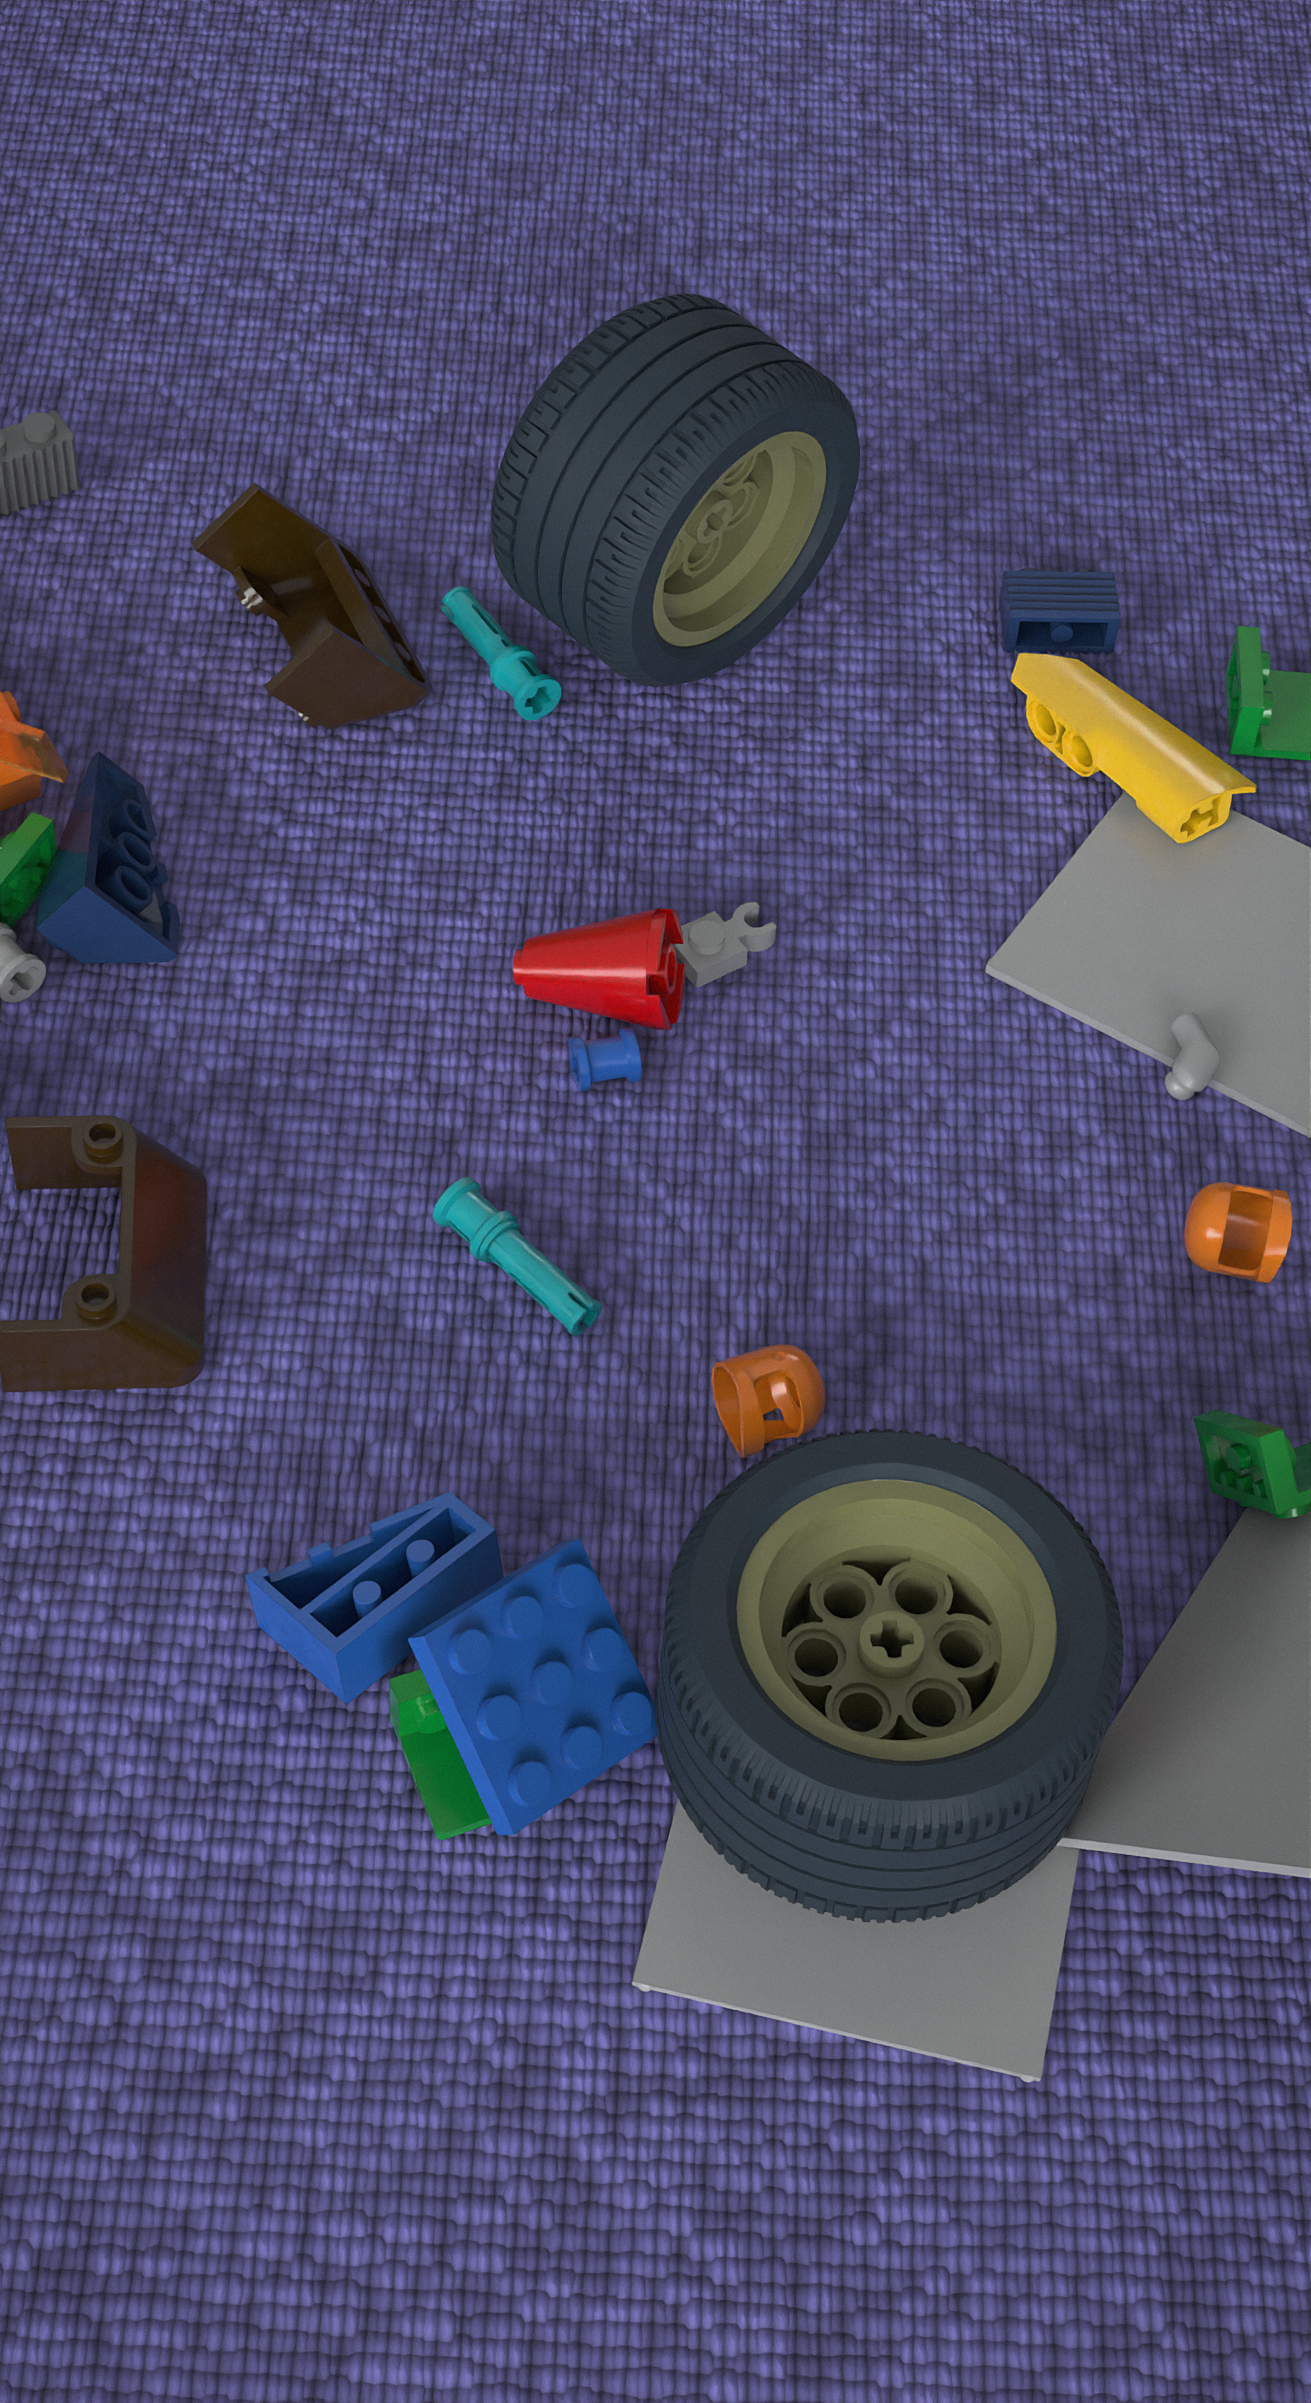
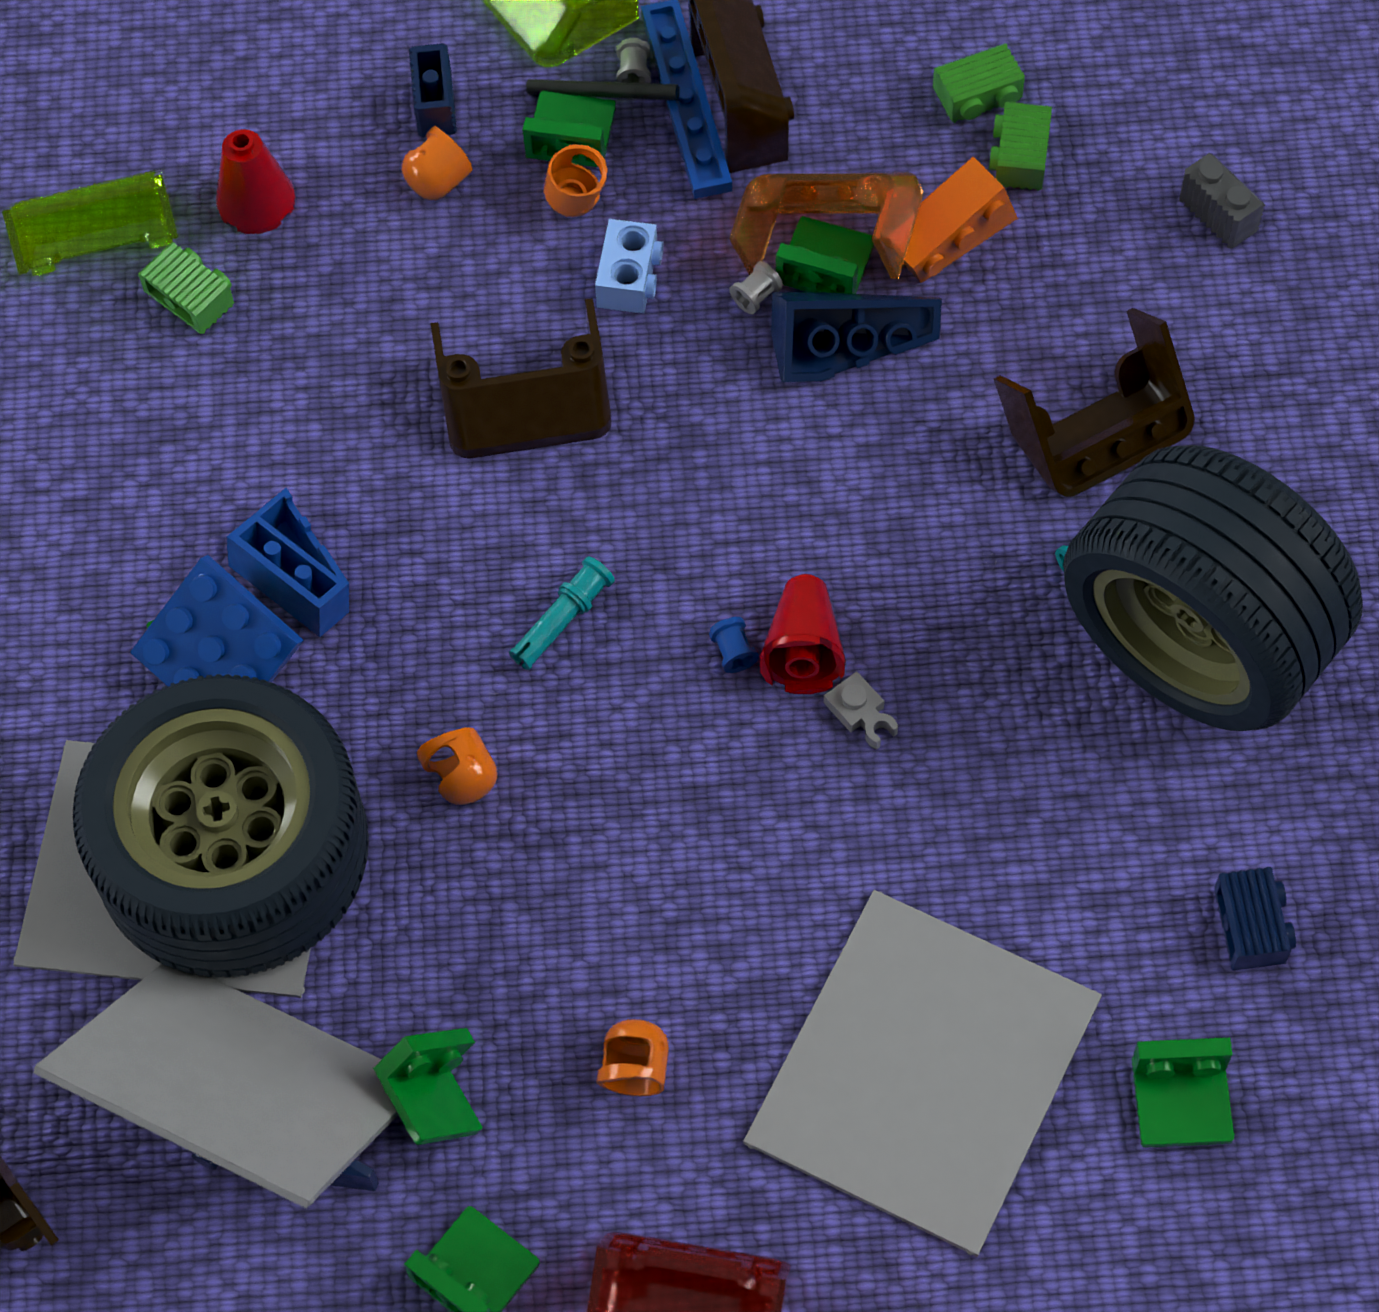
camera: 90 degrees right, 10 degrees up
yellow panel [1011,653,1257,844] -> none
light grey arm [1164,1013,1220,1100] -> none

